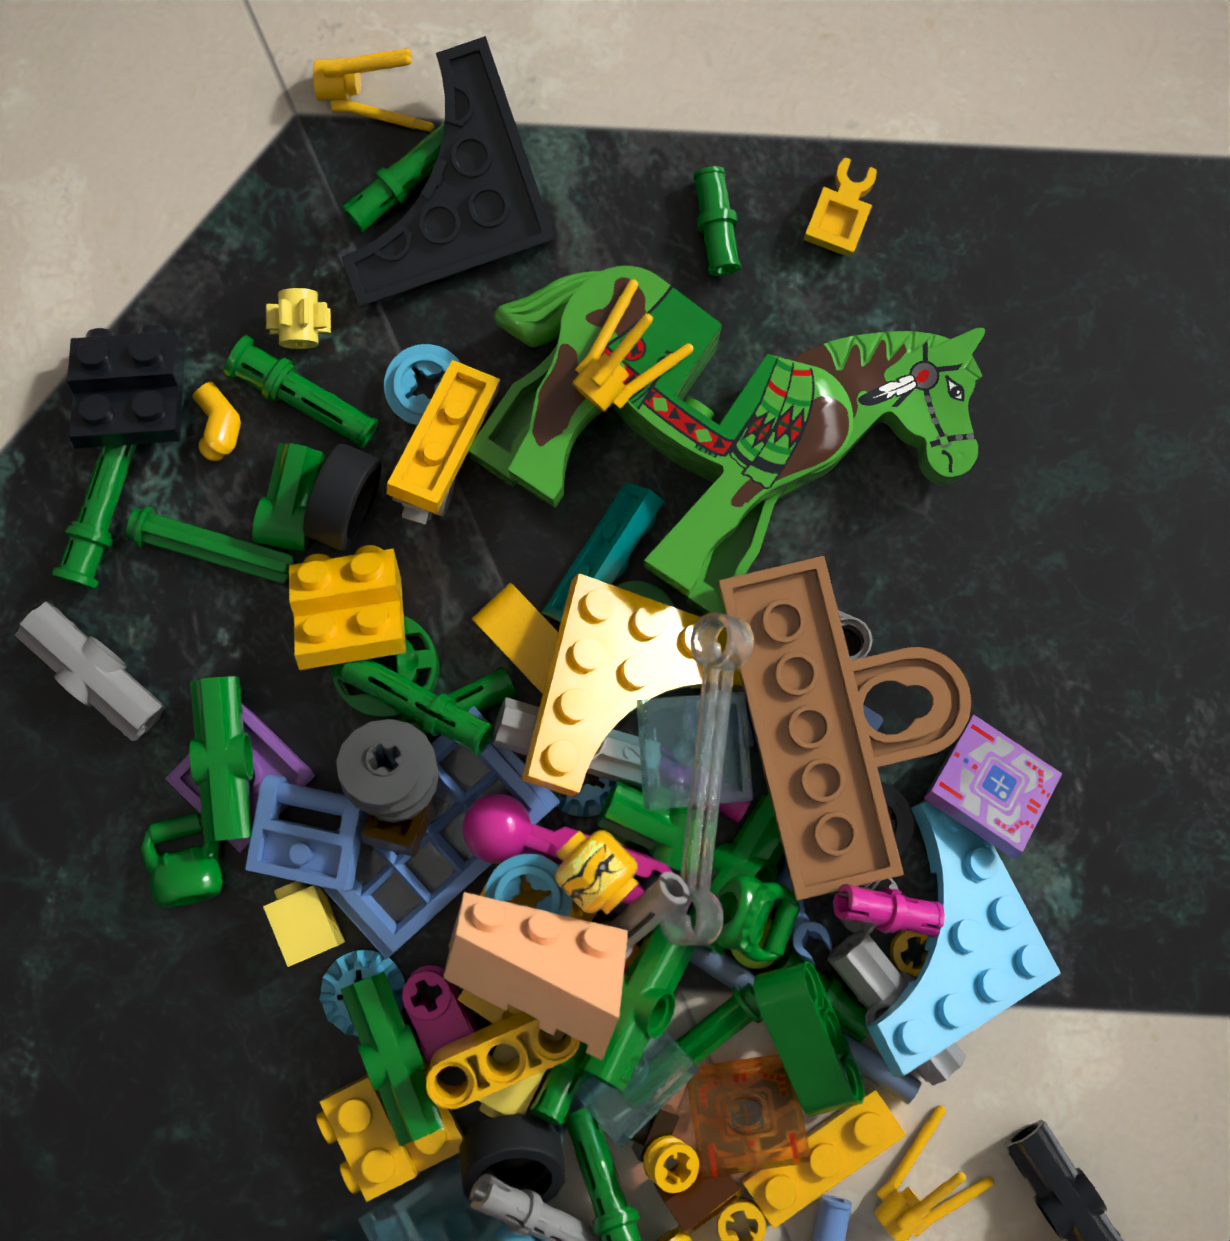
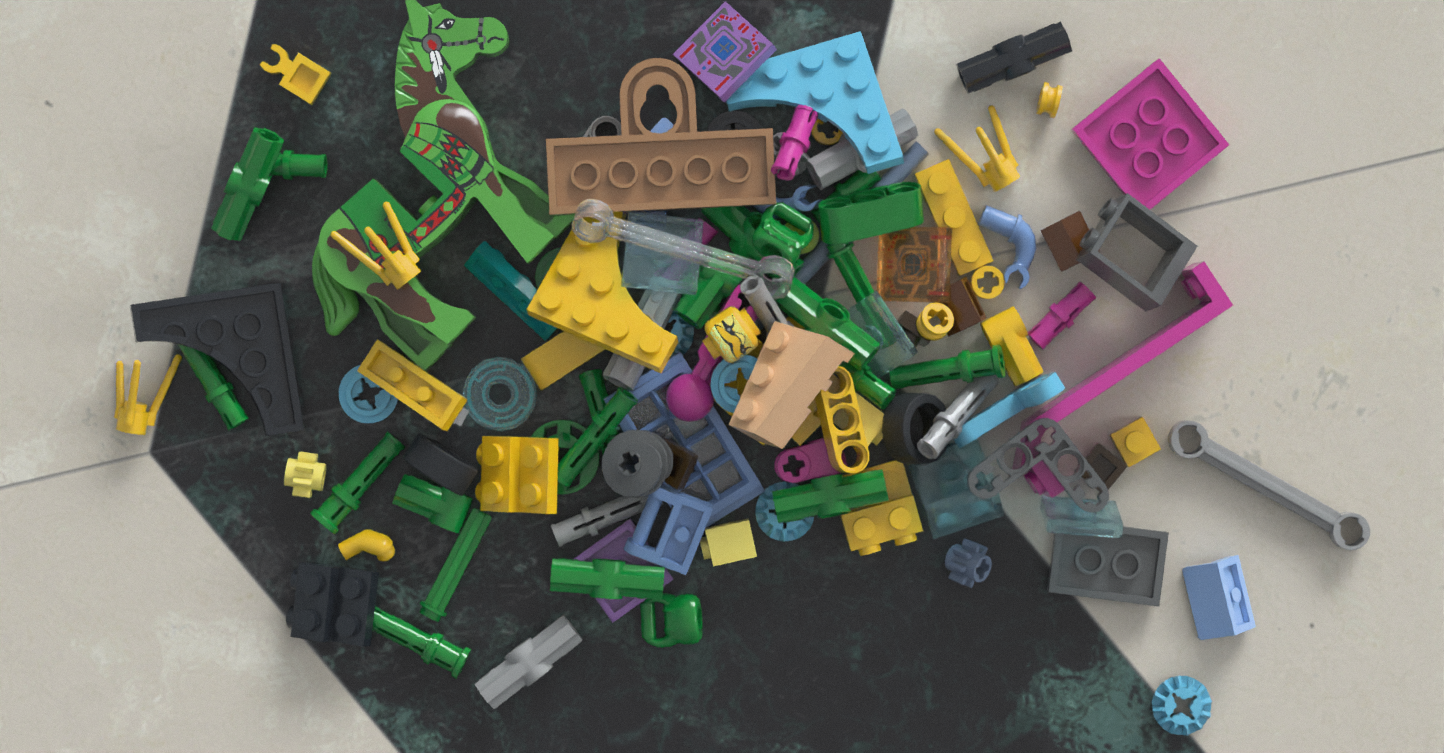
camera: 85 degrees left, 5 degrees up
none -> green piece [211,127,284,241]
none -> clear light blue tile [463,357,538,431]
none -> light grey pin [551,496,663,547]

